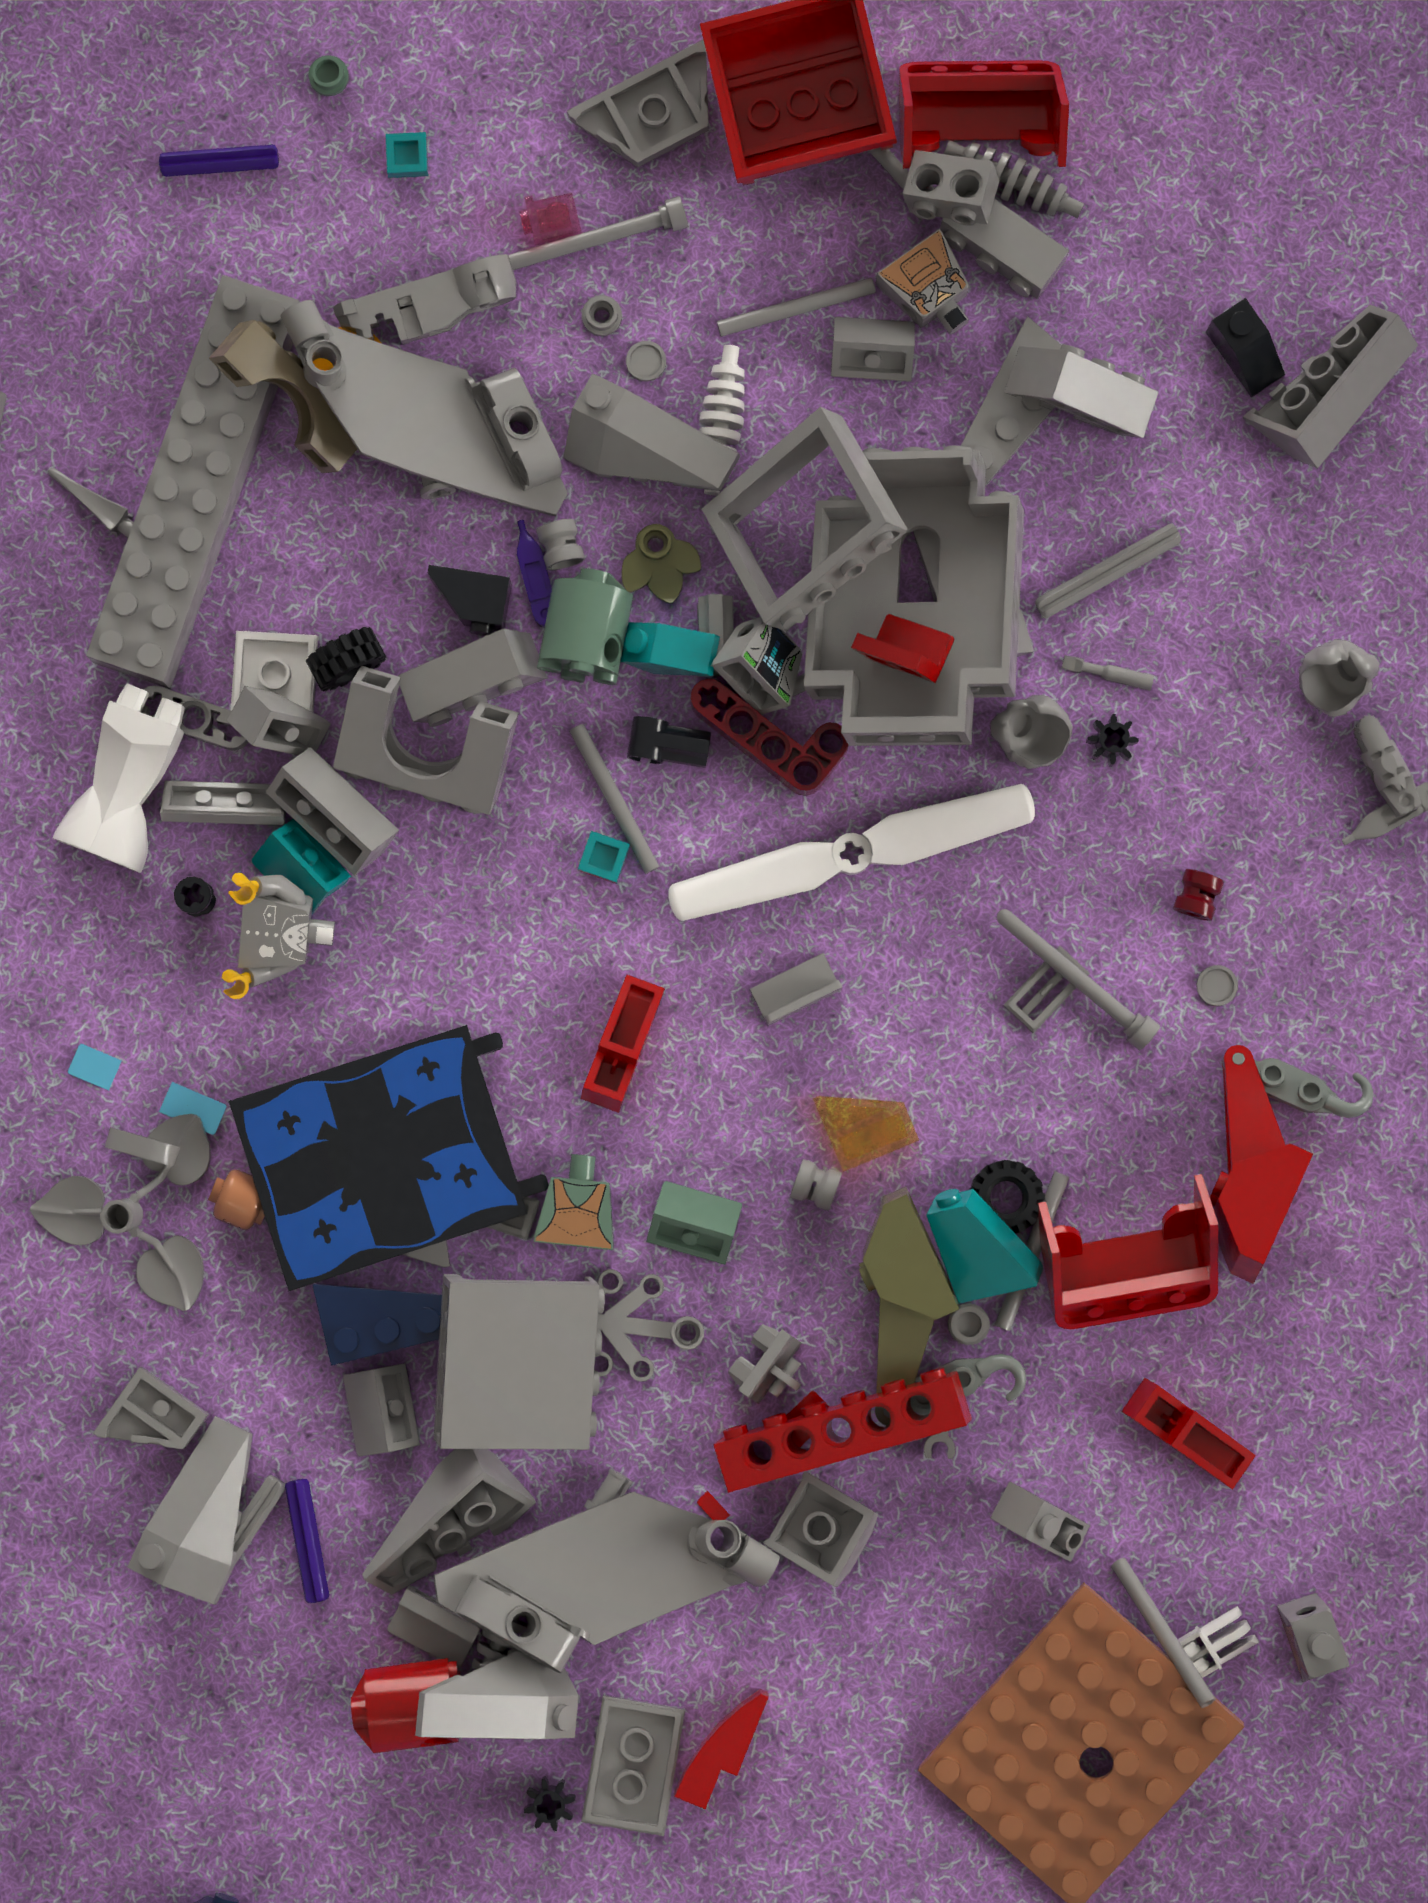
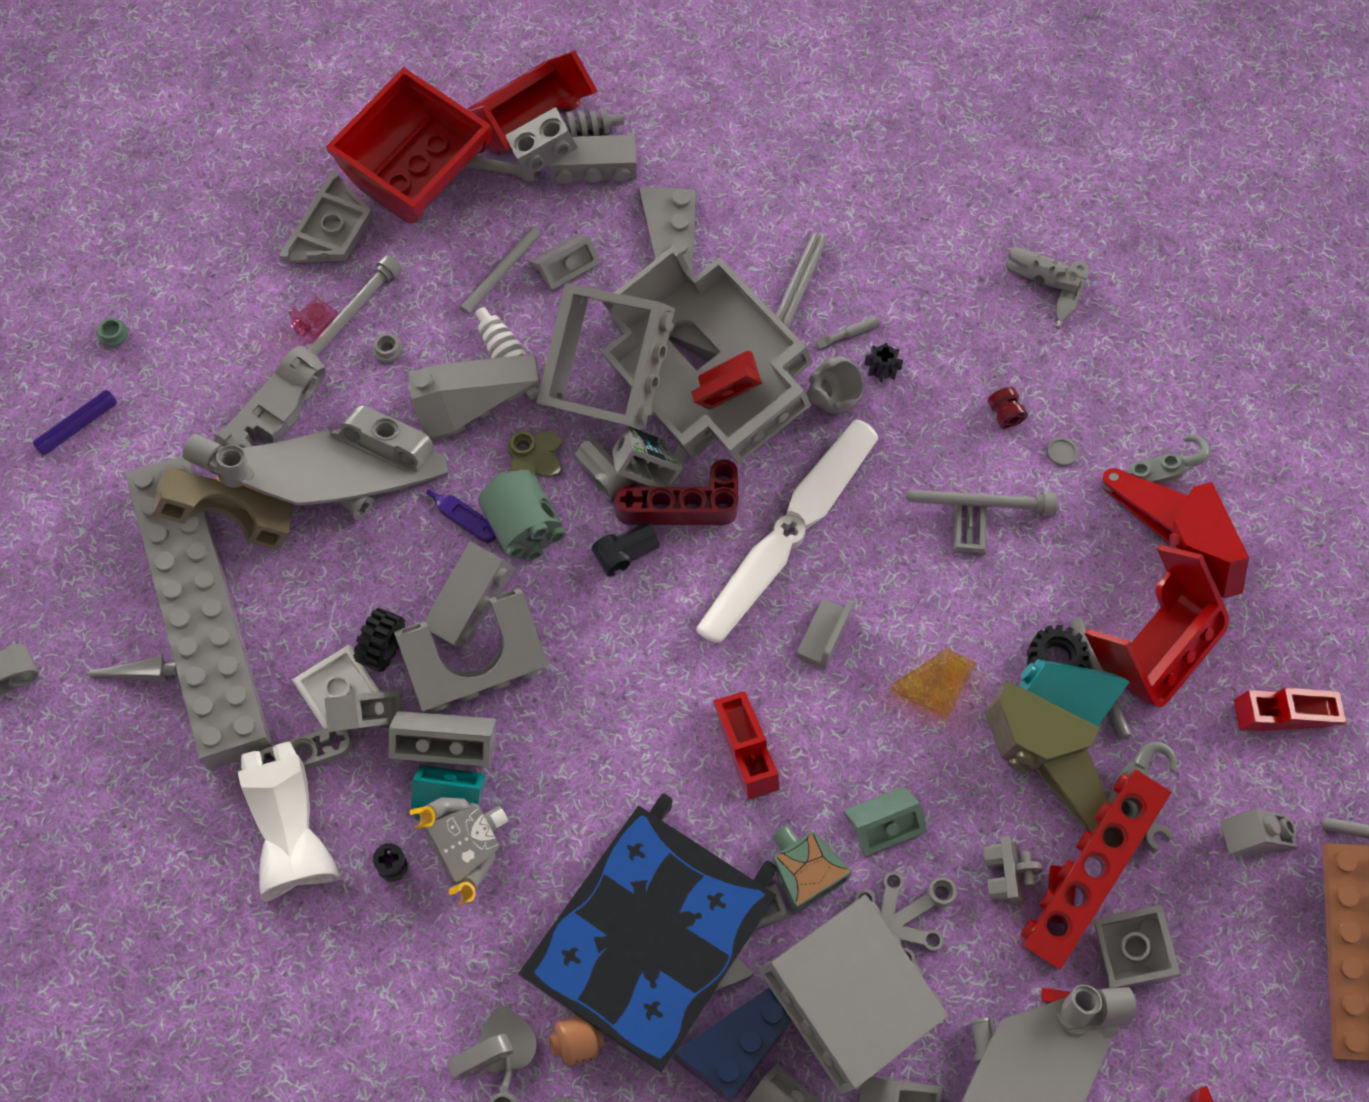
camera: 40 degrees left, 20 degrees down
medium azure sticker [68,1044,227,1135] -> none
light grey tile [160,781,286,825] -> none
teal plate [386,132,429,178] -> none
black slope [427,565,512,636] -> none
light grey wheel [536,519,585,571] -> none
light grey bar [569,724,660,875] -> none
teal plate [578,831,630,884] -> none
teal slope [621,622,720,676] -> none
light grey piece [626,341,666,382] -> none
light grey wheel [790,1159,842,1211] -> none
torso [875,229,969,335] -> none
light grey tile [948,1303,990,1345] -> none
wedge [1004,344,1159,438] -> none
black slope [1206,298,1285,398] -> none
light grey wedge [1243,305,1418,469] -> none
light grey hair [1299,639,1380,717] -> none

